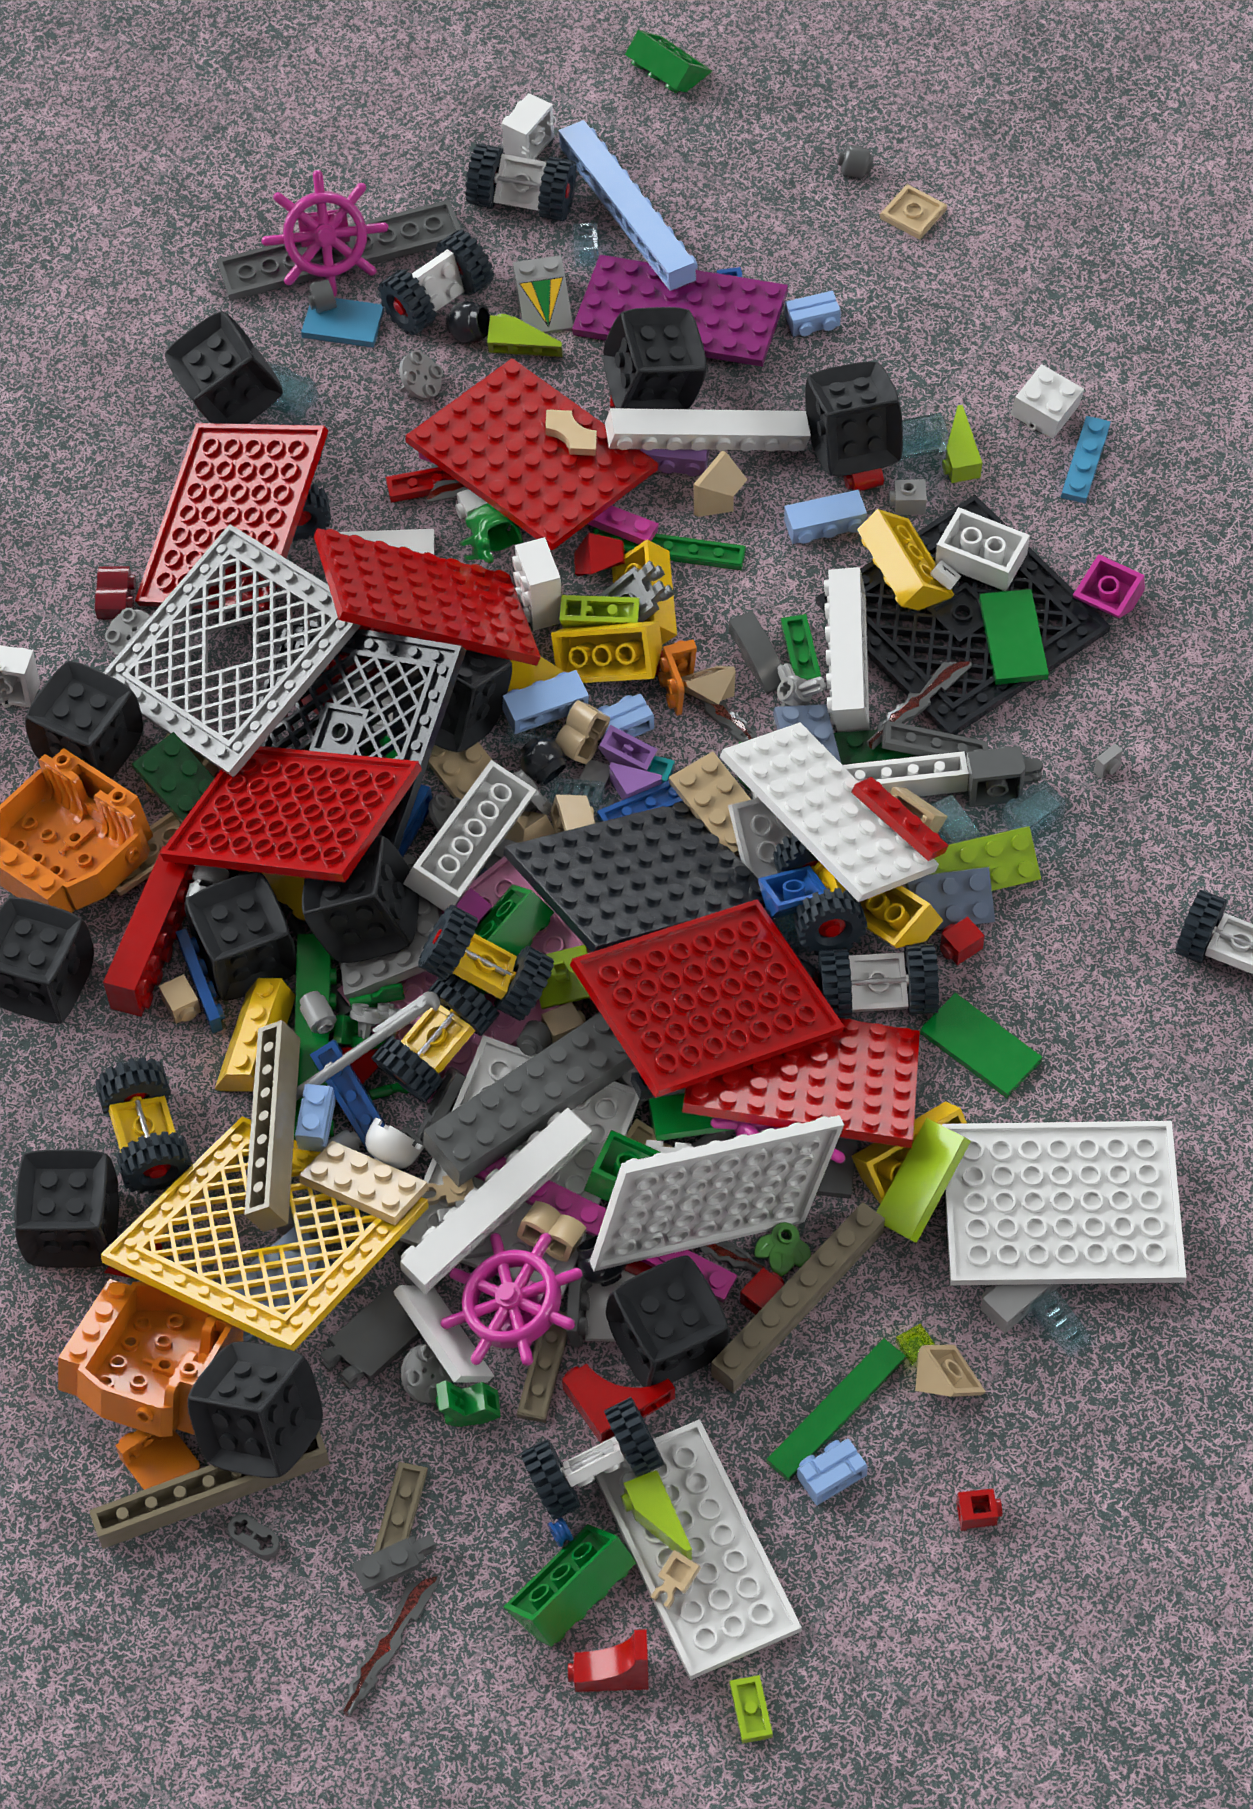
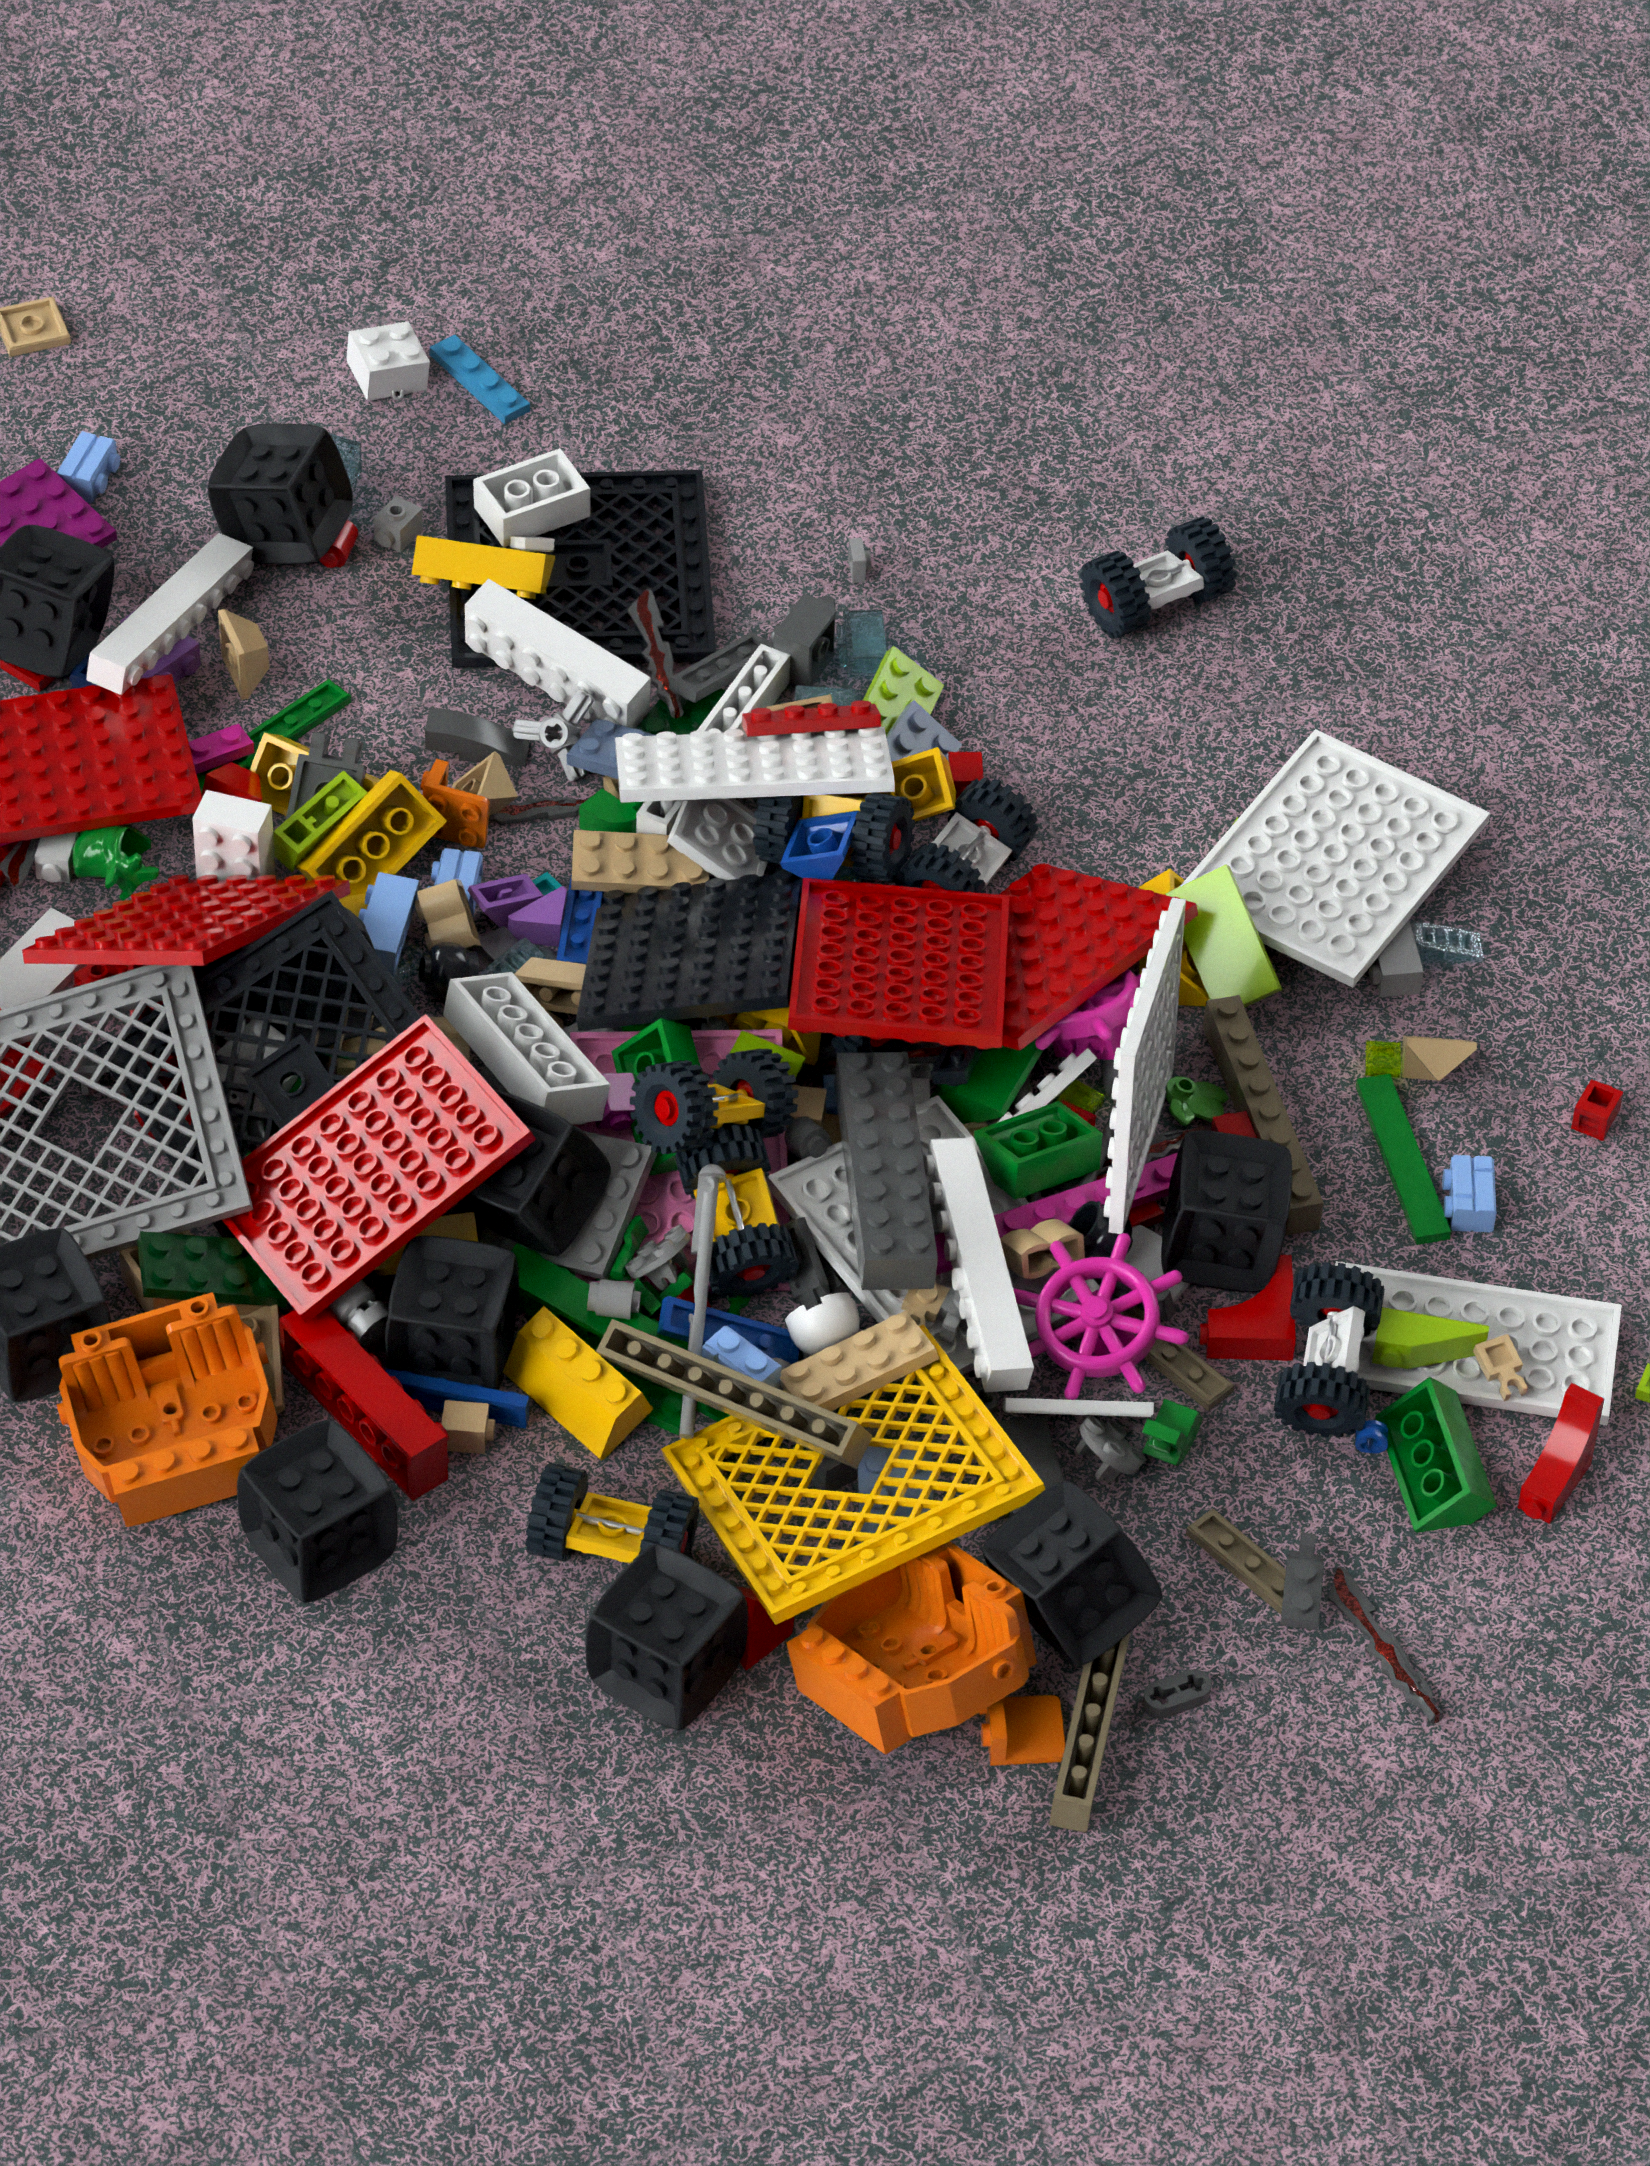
camera: 60 degrees left, 10 degrees down
tan tile [545,410,597,455] -> none
green plate [781,614,821,681] -> none
light blue brick [784,490,867,544] -> none
green tile [920,993,1042,1098] -> none
lime slope [942,404,982,483] -> none
green tile [979,589,1049,685] -> none
dark pink slope [1073,554,1145,618] -> none

